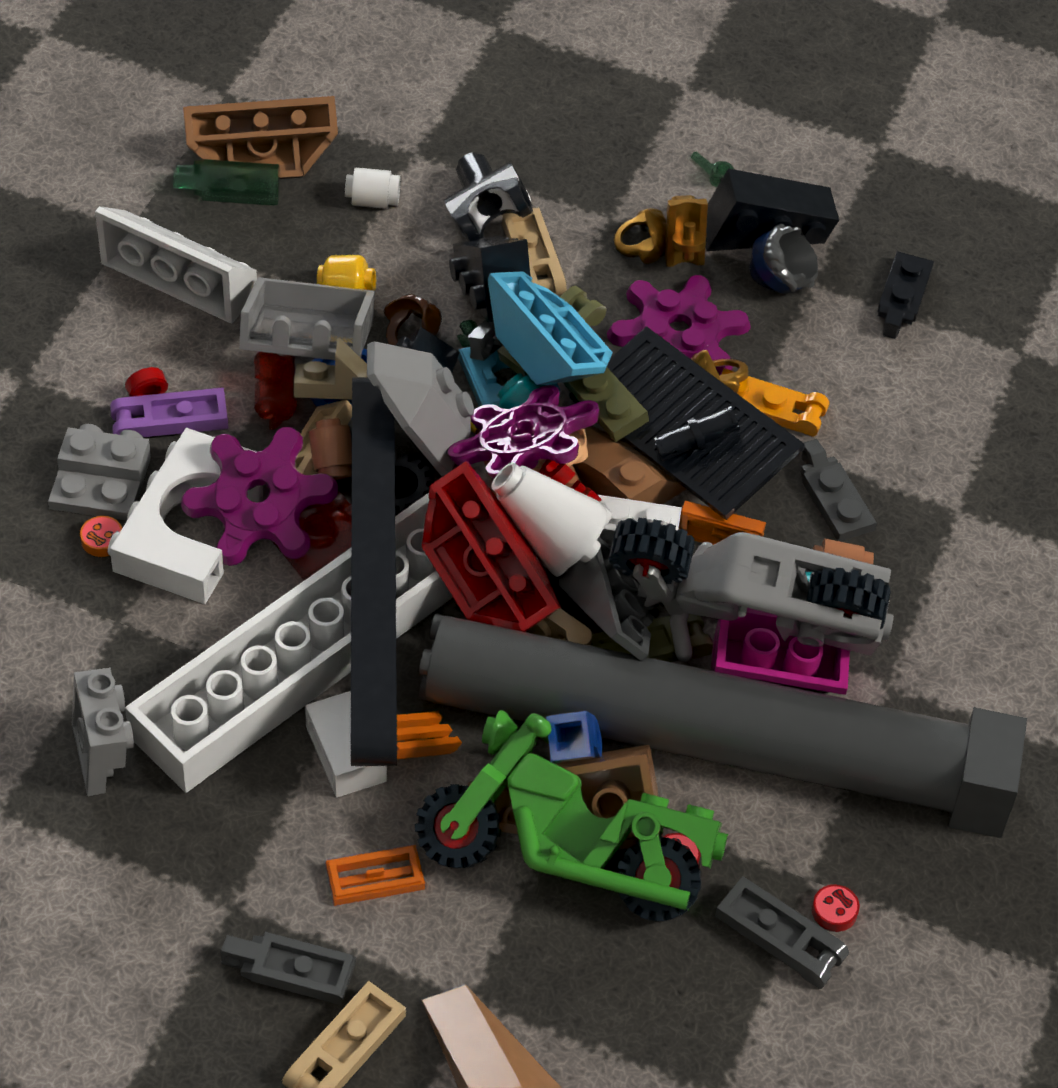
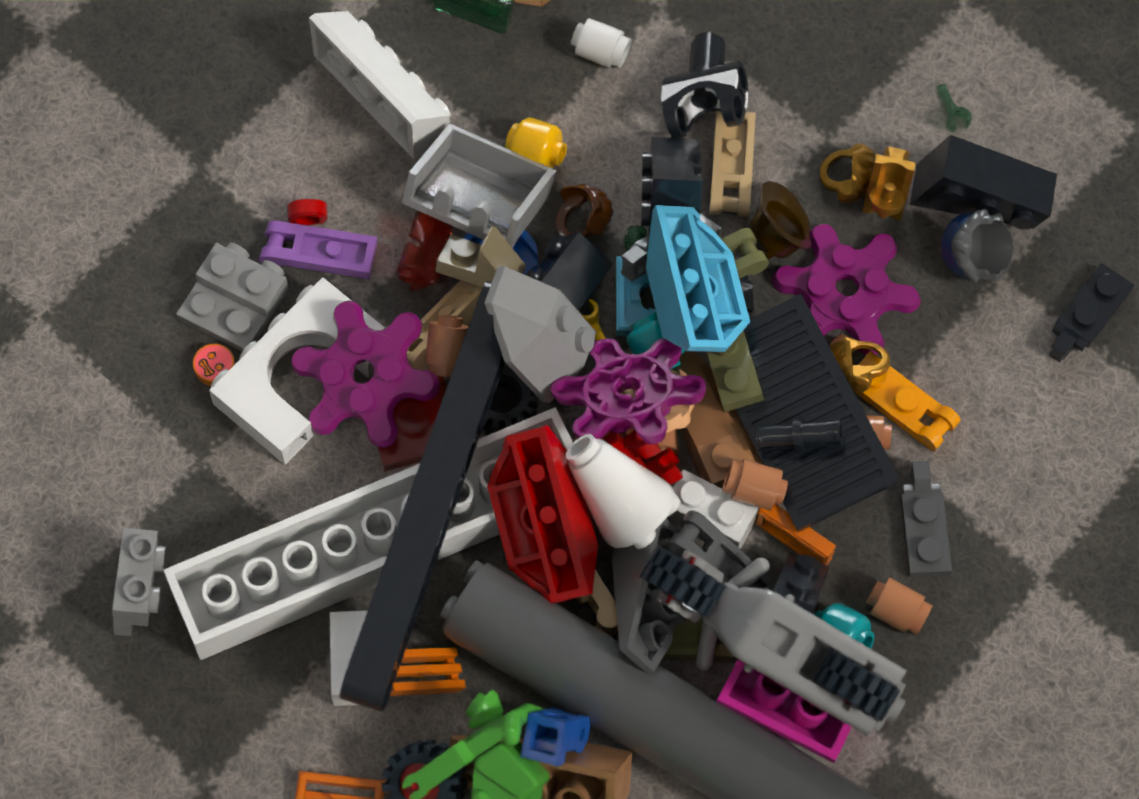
camera: 20 degrees right, 15 degrees up
none -> nougat brick [722,458,788,511]
none -> dark brown piece [749,181,811,260]

